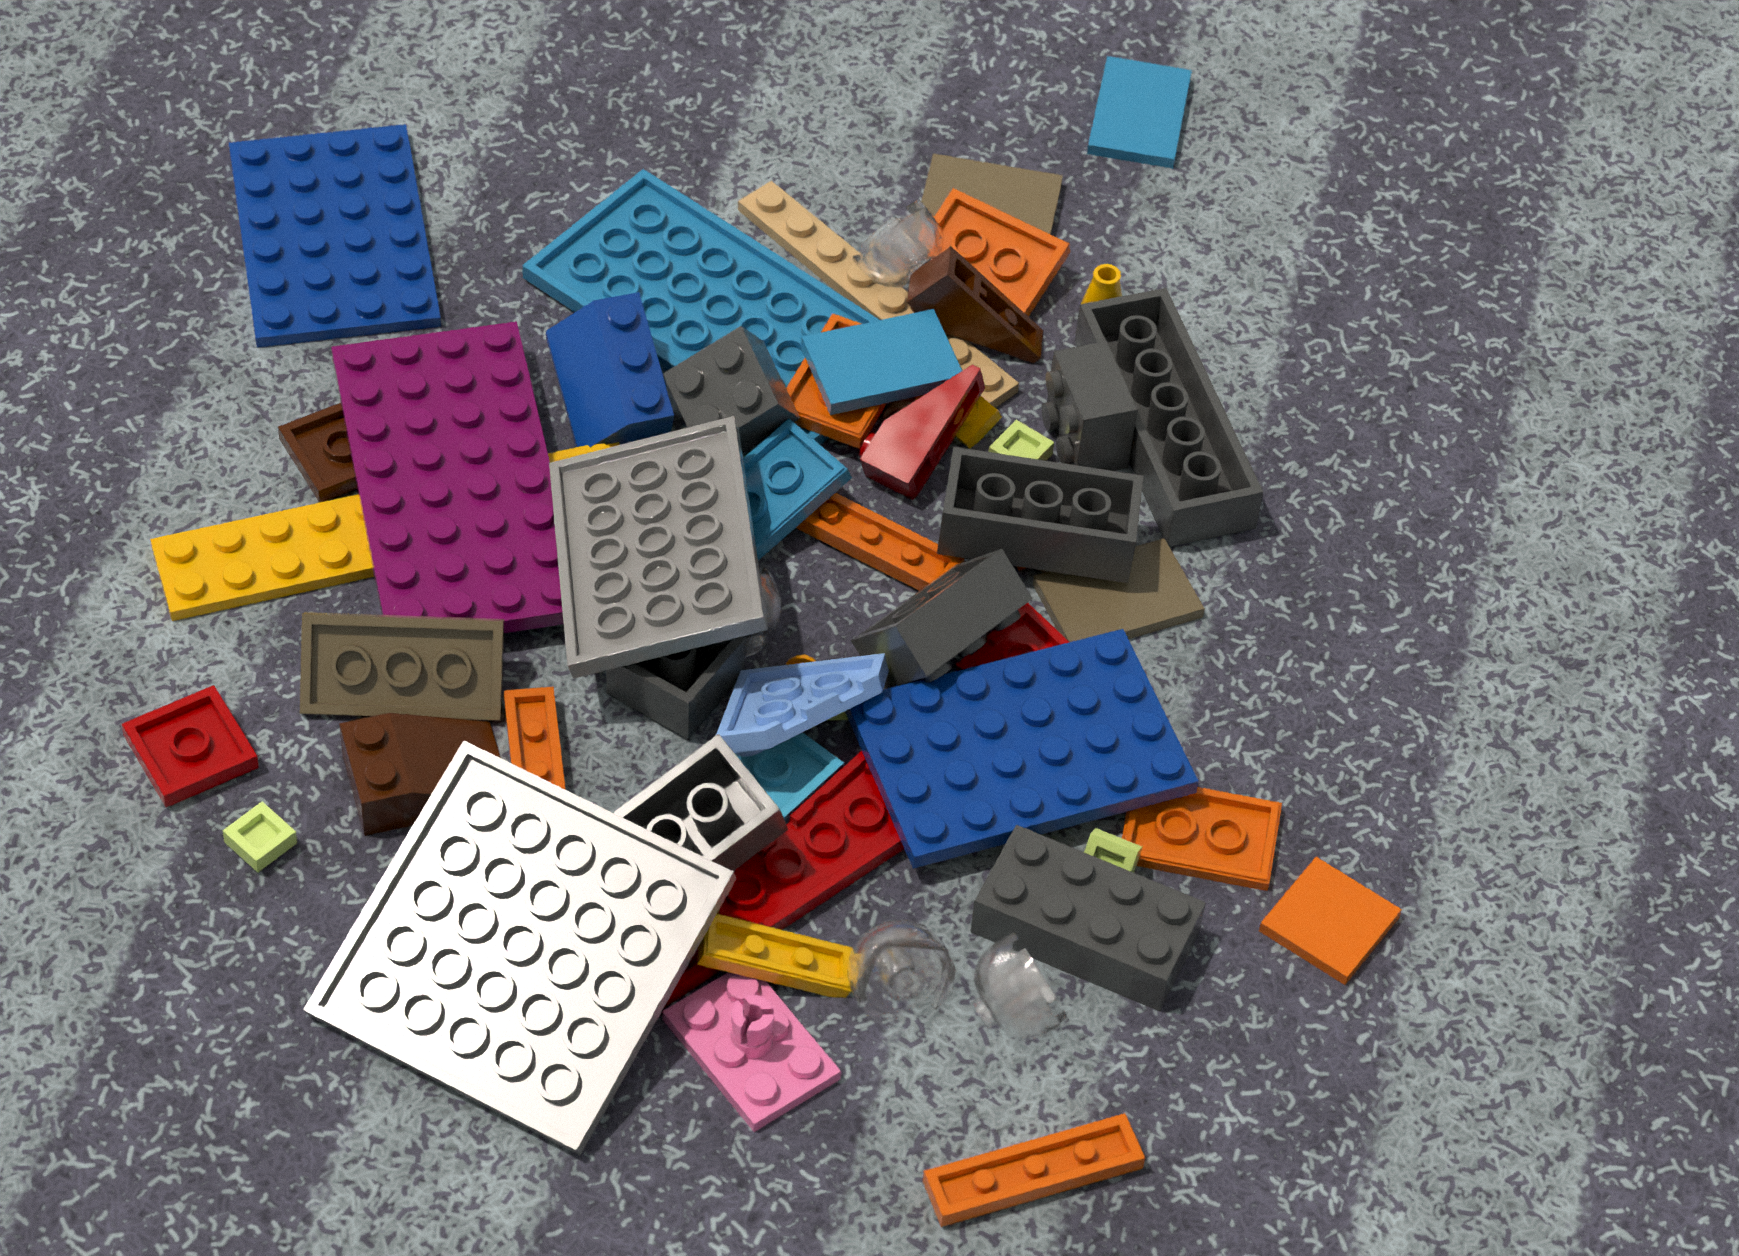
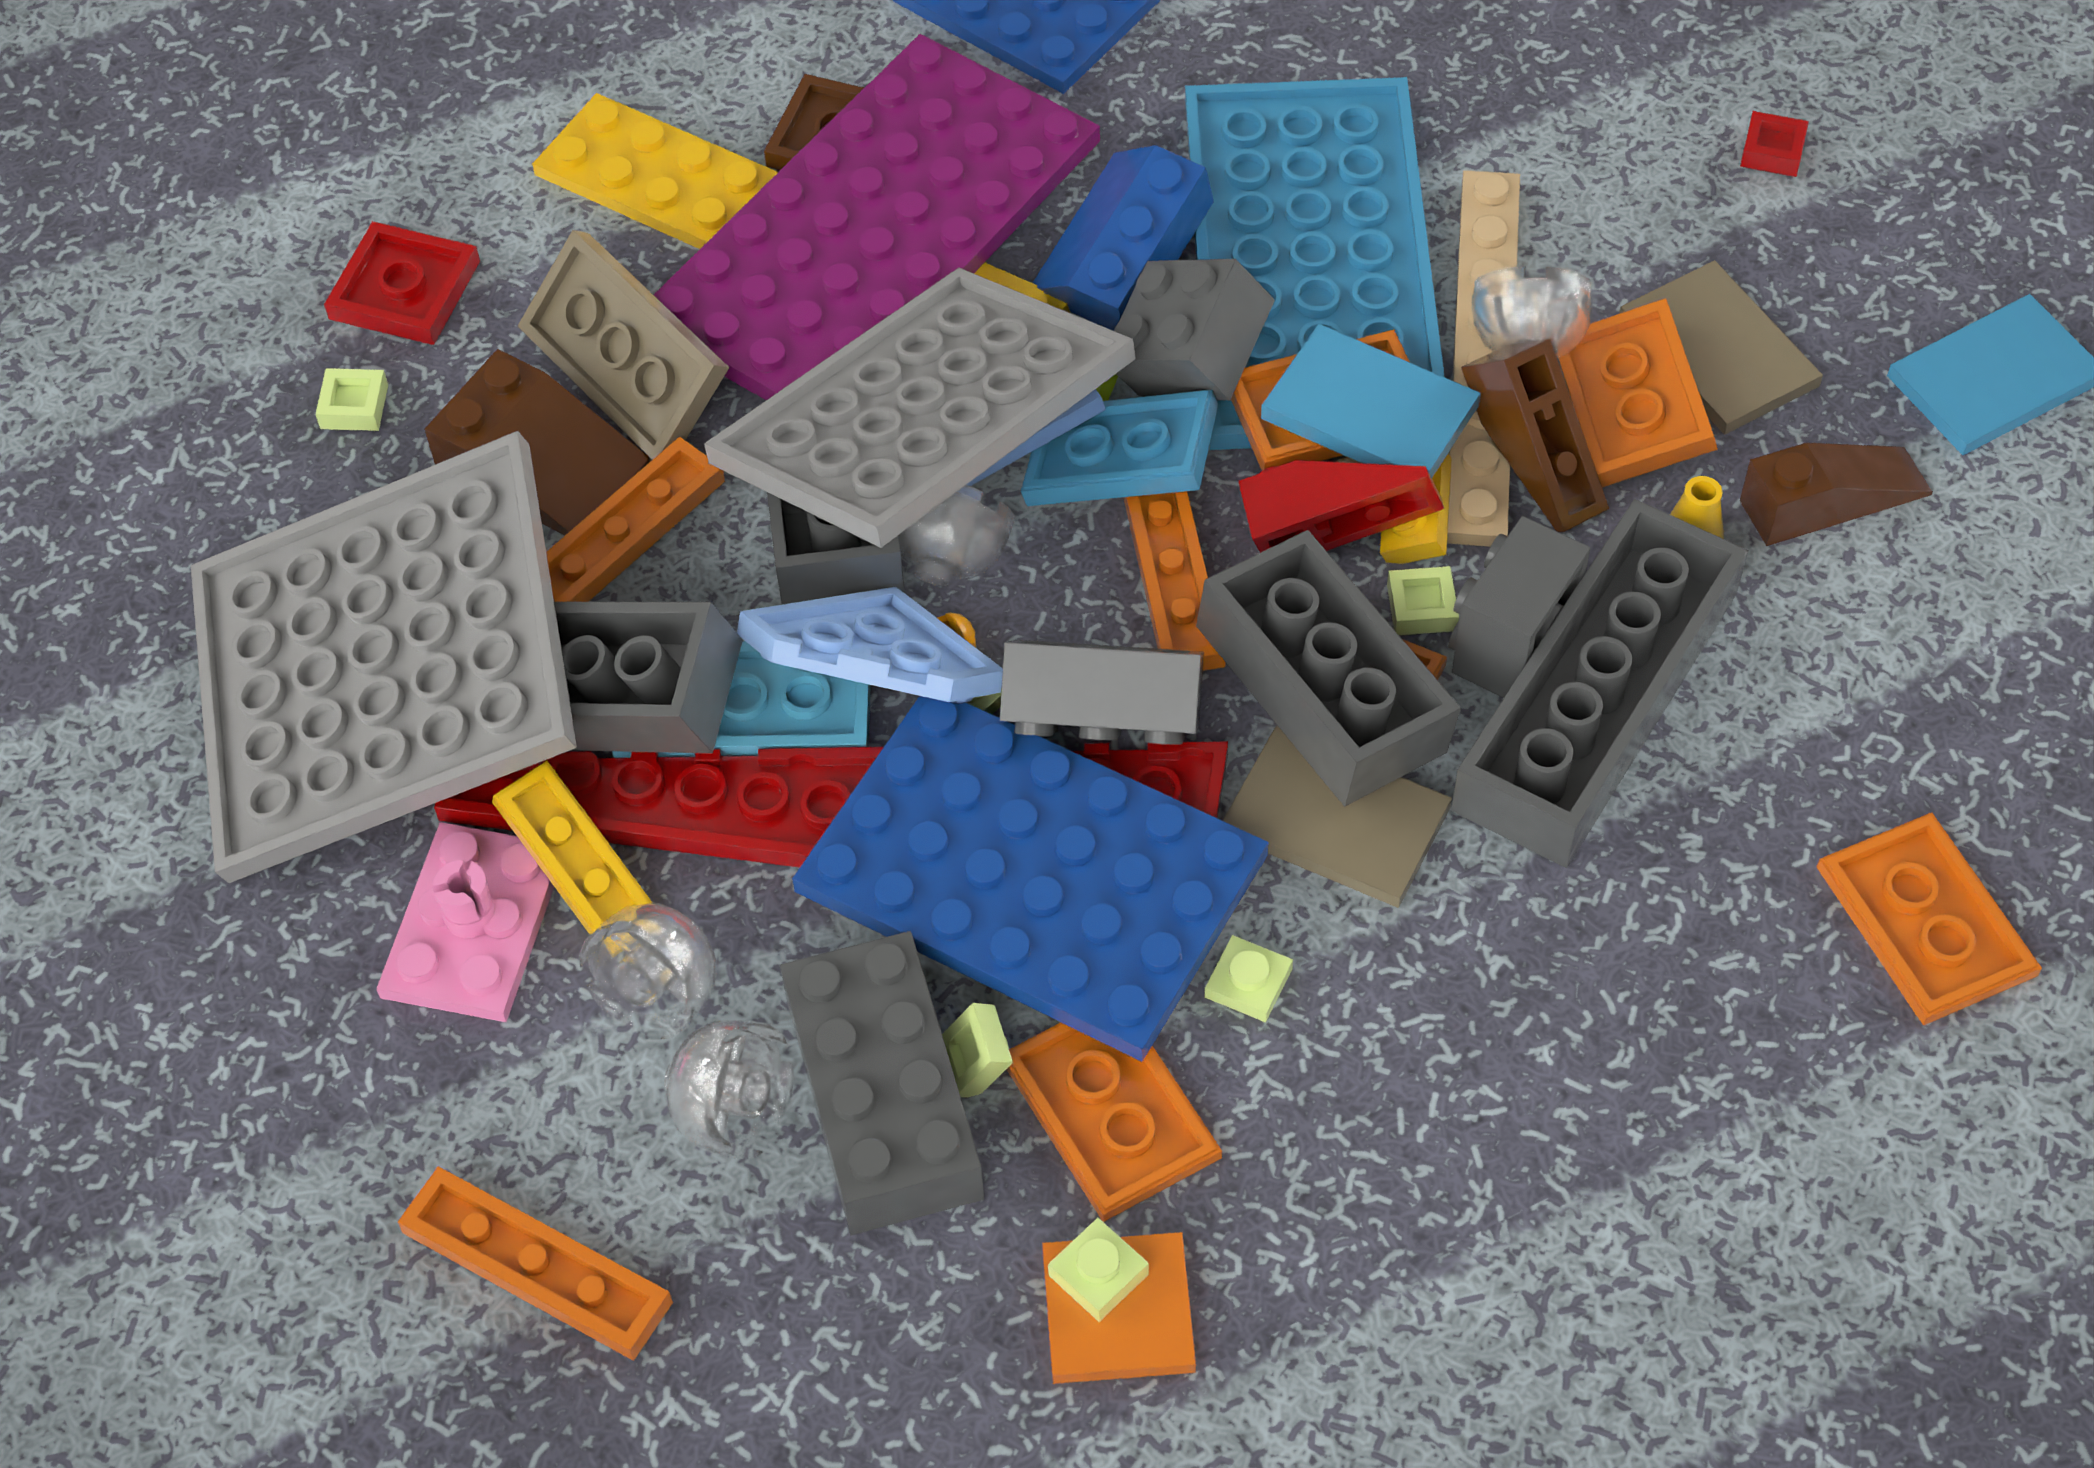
camera: 55 degrees right, 5 degrees up
none -> yellowish green plate [1048,1218,1149,1322]
none -> yellowish green plate [1205,935,1293,1022]
none -> reddish brown slope [1739,443,1933,546]
none -> red plate [1740,111,1809,177]
none -> orange tile [1817,812,2042,1026]

